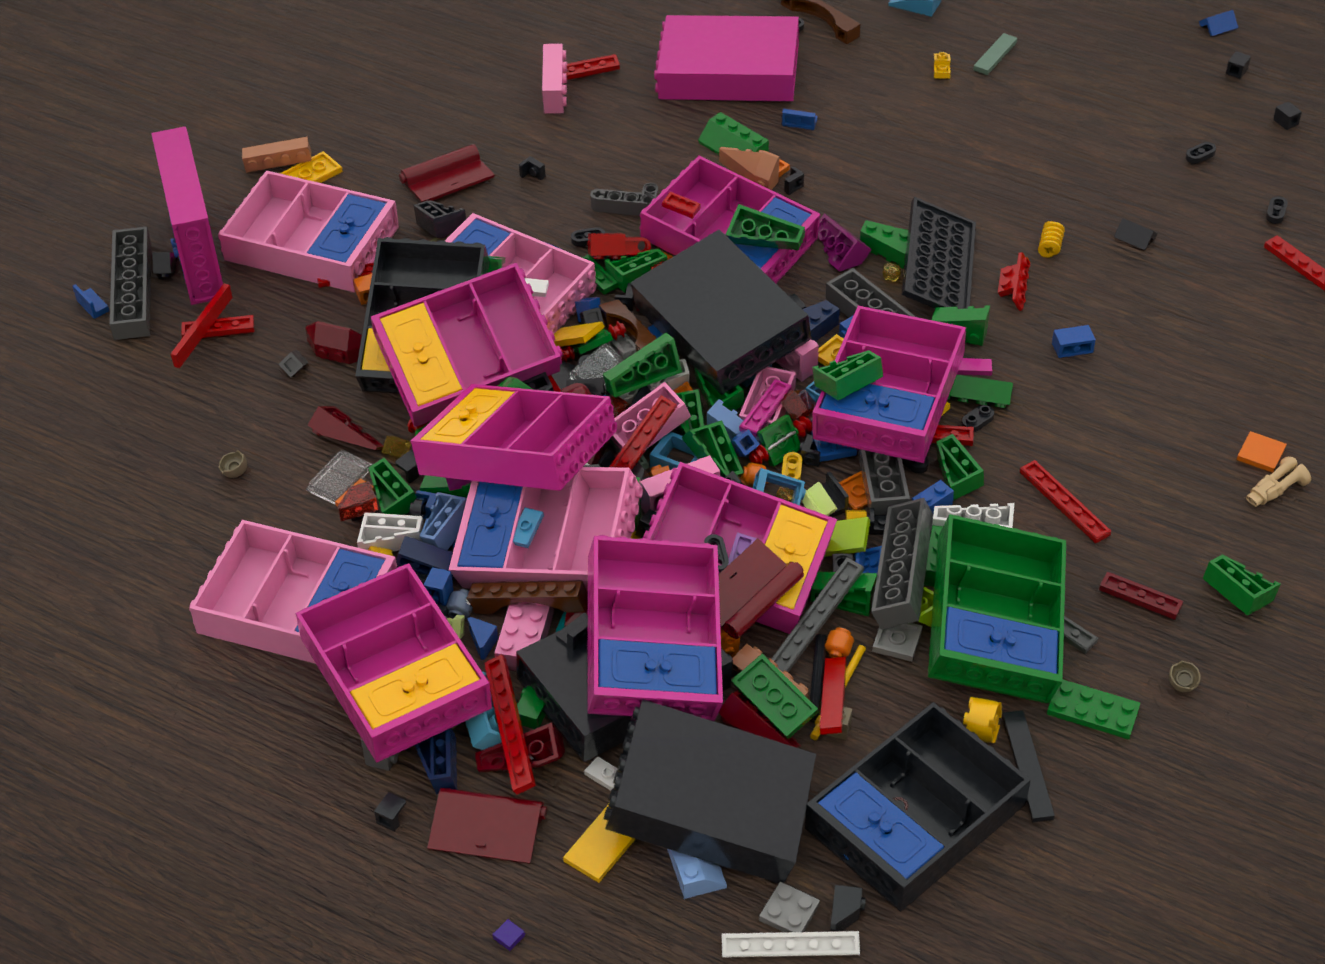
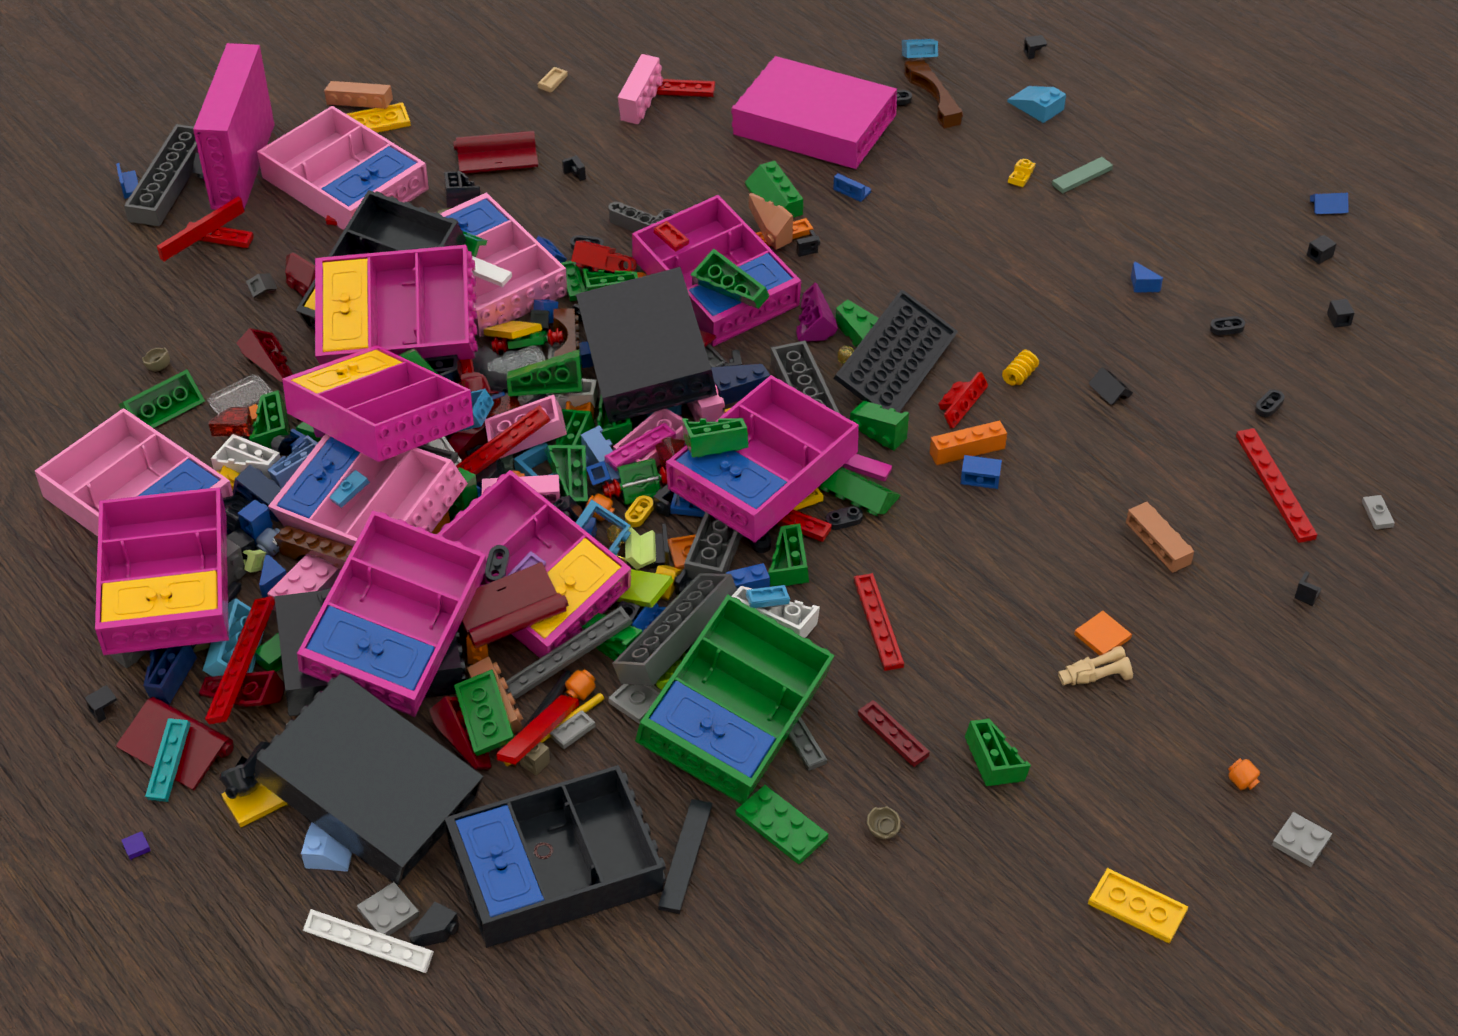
camera: 20 degrees right, 0 degrees up
yellow brick [963,697,1002,743] -> none
none -> green slope [118,369,205,428]
none -> teal plate [145,718,191,802]
none -> black piece [219,741,271,799]
none -> tan tile [538,67,568,92]
none -> light grey plate [550,710,596,749]
none -> dark azure plate [746,585,790,608]
none -> orange brick [929,421,1007,465]
none -> nougat brick [1126,502,1194,573]
none -> blue slope [1131,262,1163,292]

